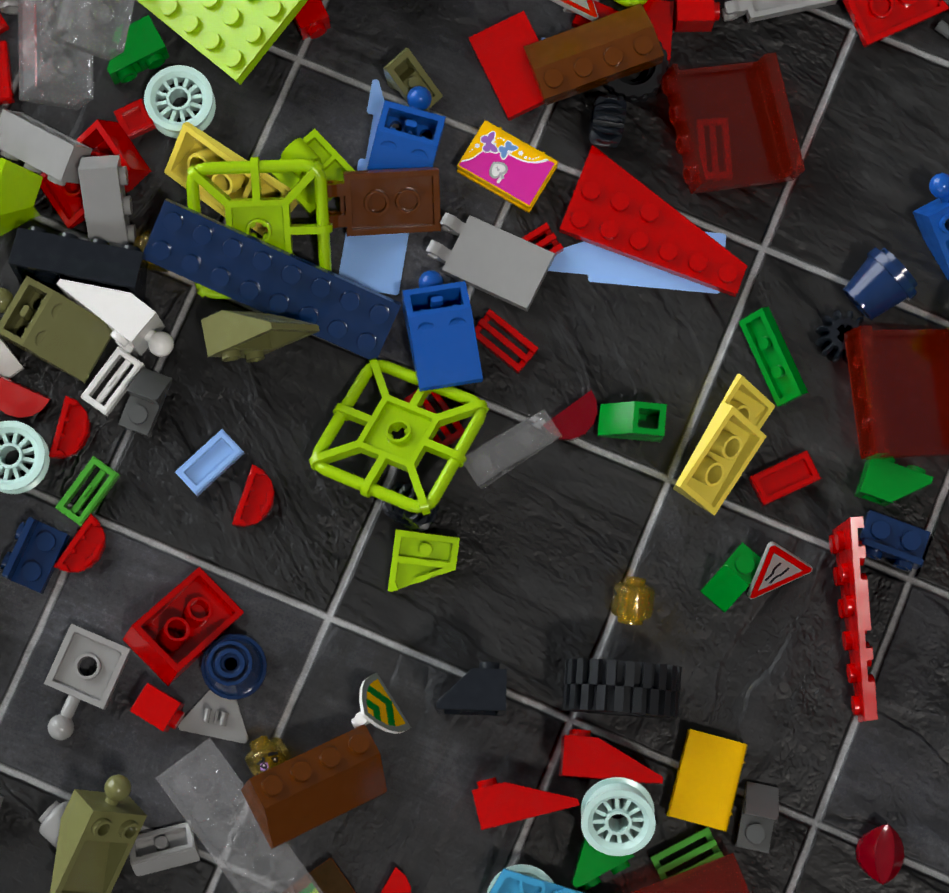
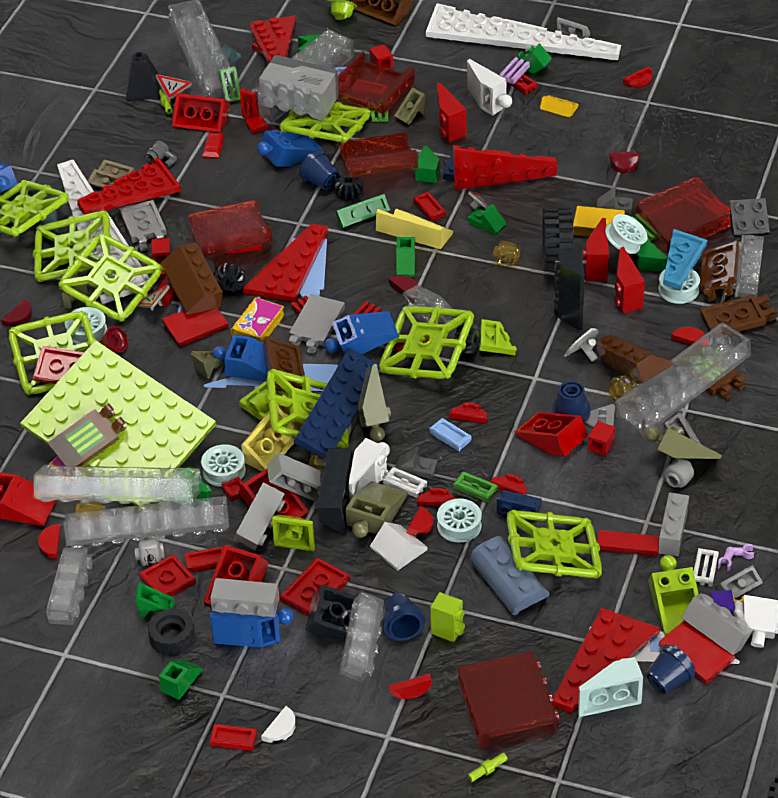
camera: 90 degrees left, 35 degrees down
light grey plate [44,624,132,740] -> none

